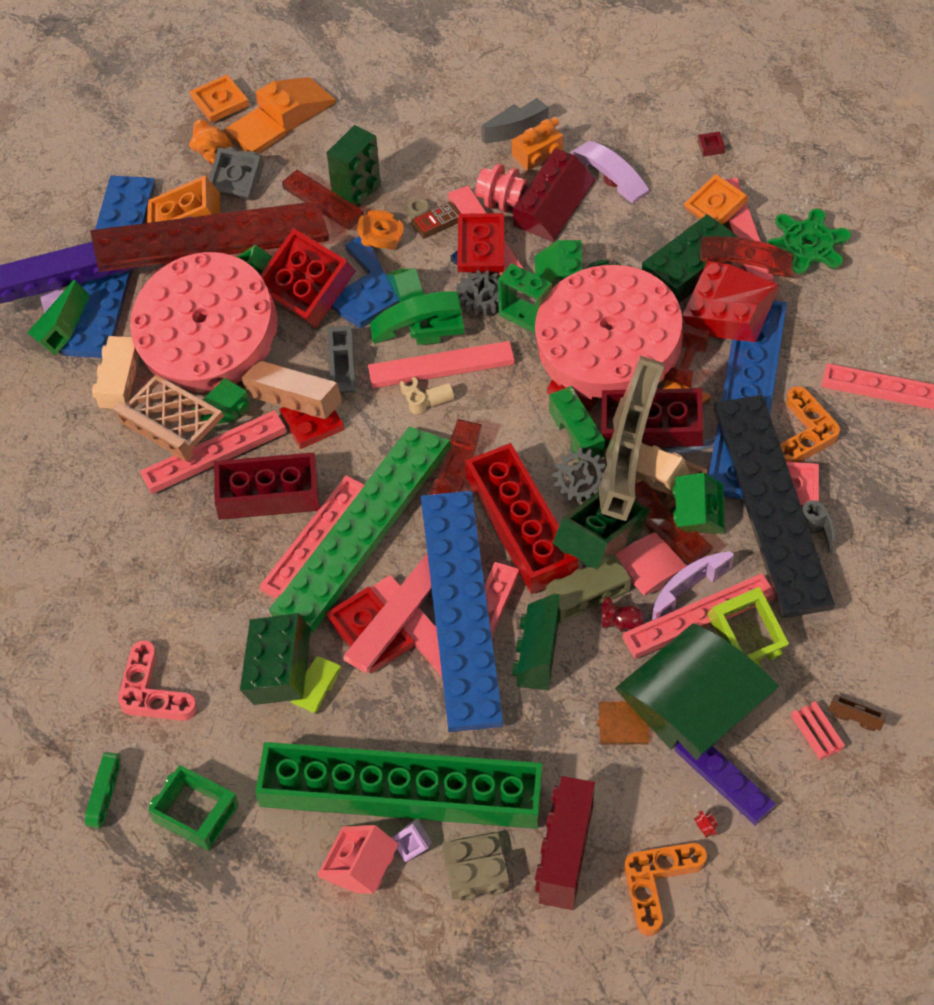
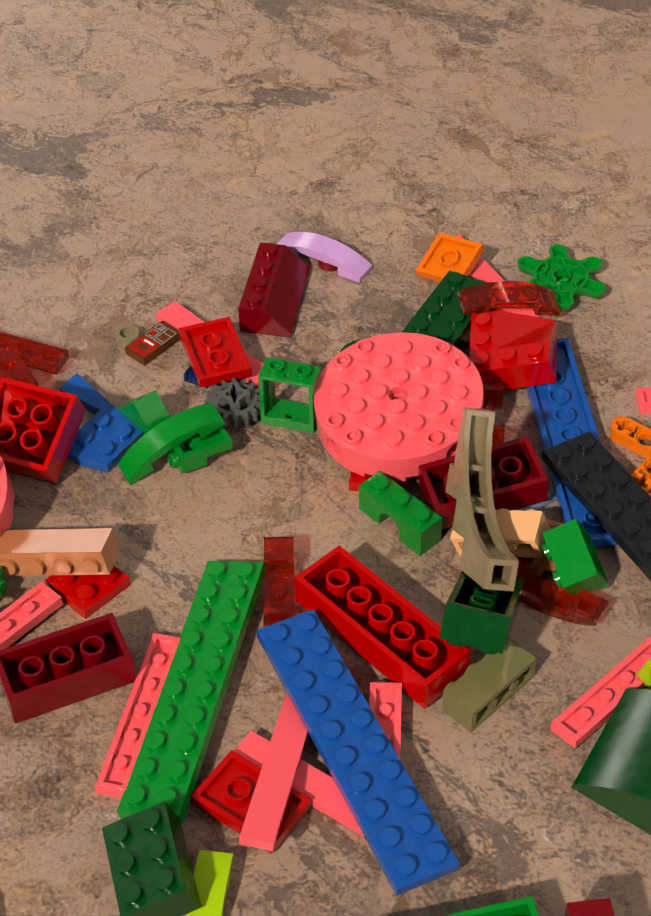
camera: 20 degrees left, 10 degrees down
dark green brick [326,125,381,211] -> none
dark grey slope [327,325,356,393] -> none
orange plate [357,210,404,250] -> none
coral tile [368,341,514,389] -> none
tan bar [400,377,454,414] -> none
coral piece [475,164,528,213] -> none
dark grey slope [482,98,549,143] -> none
orange brick [512,117,563,171] -> none
dark green slope [512,594,560,691] -> none
green slope [535,240,582,288] -> none
dark grey gear [552,447,606,502] -> none
clear orange piece [597,702,649,745] -> none
dark red animal [602,596,644,632] -> none
coral slope [616,532,687,596] -> none
lavender slope [652,551,734,620] -> none
dark red tile [698,131,725,157] -> none

